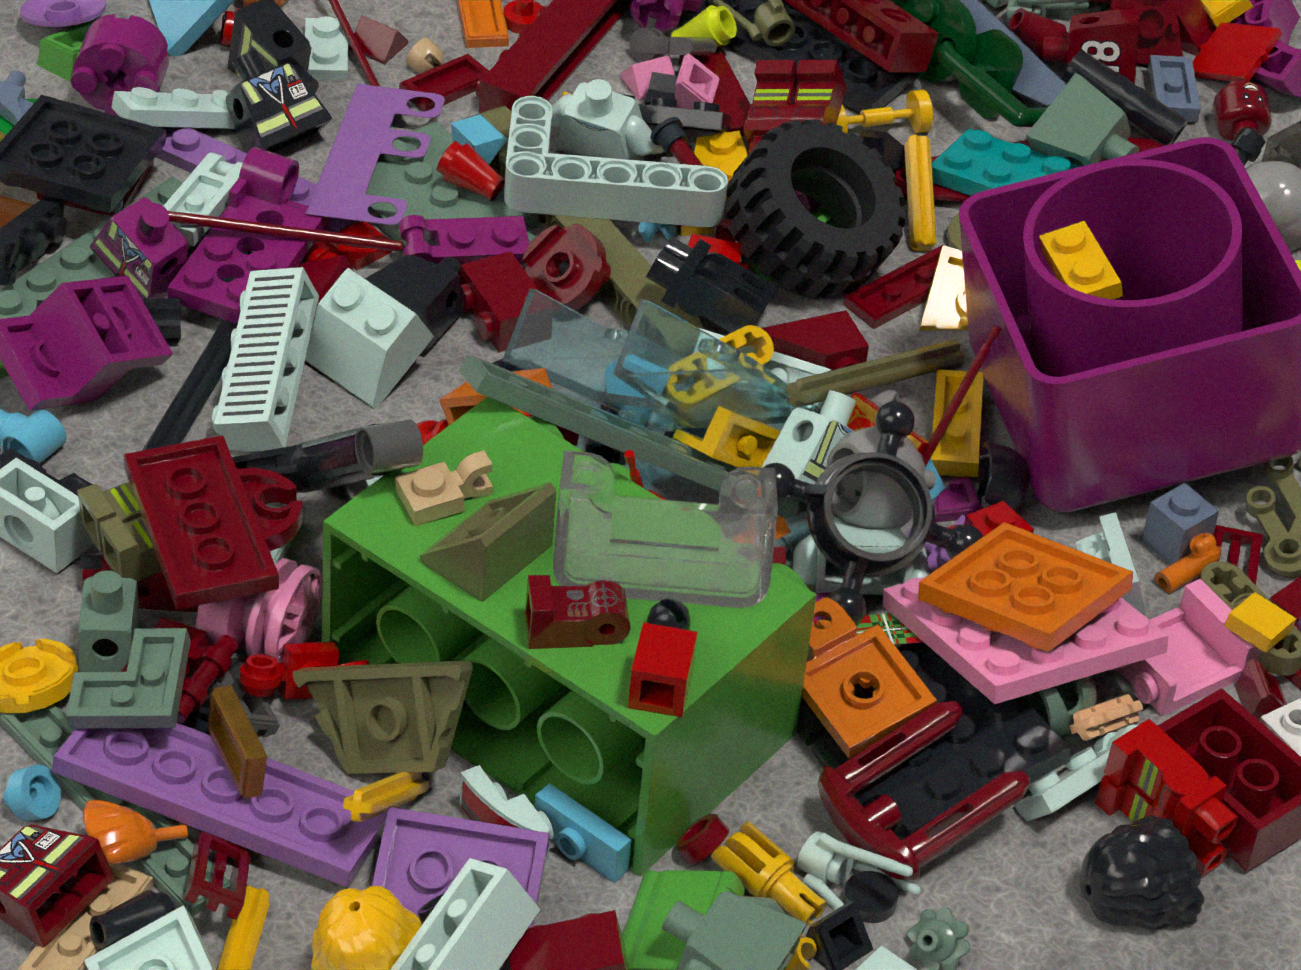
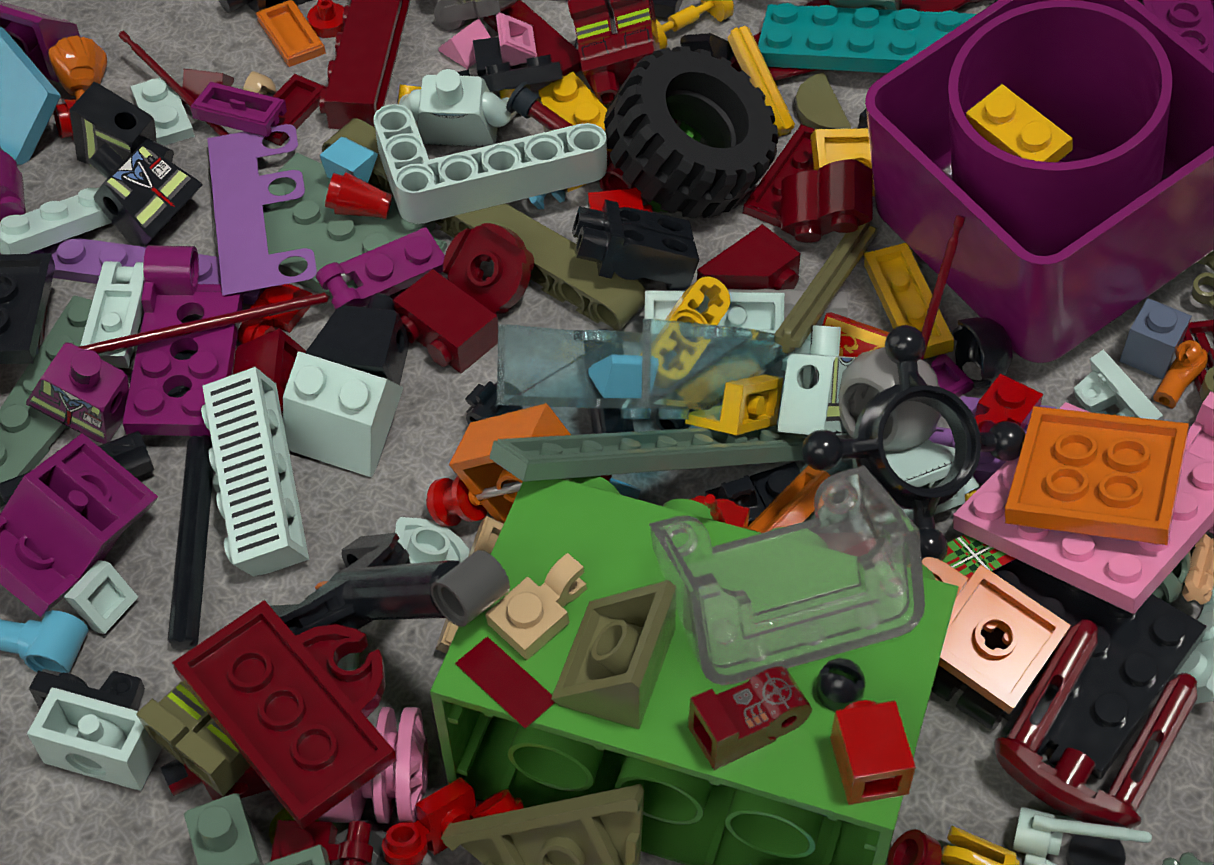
camera: 15 degrees left, 10 degrees up
none -> light aqua tile [64,560,138,634]
none -> magenta tile [190,82,287,137]
none -> dark red sticker [455,636,555,729]
none -> dark red brick [781,159,873,243]

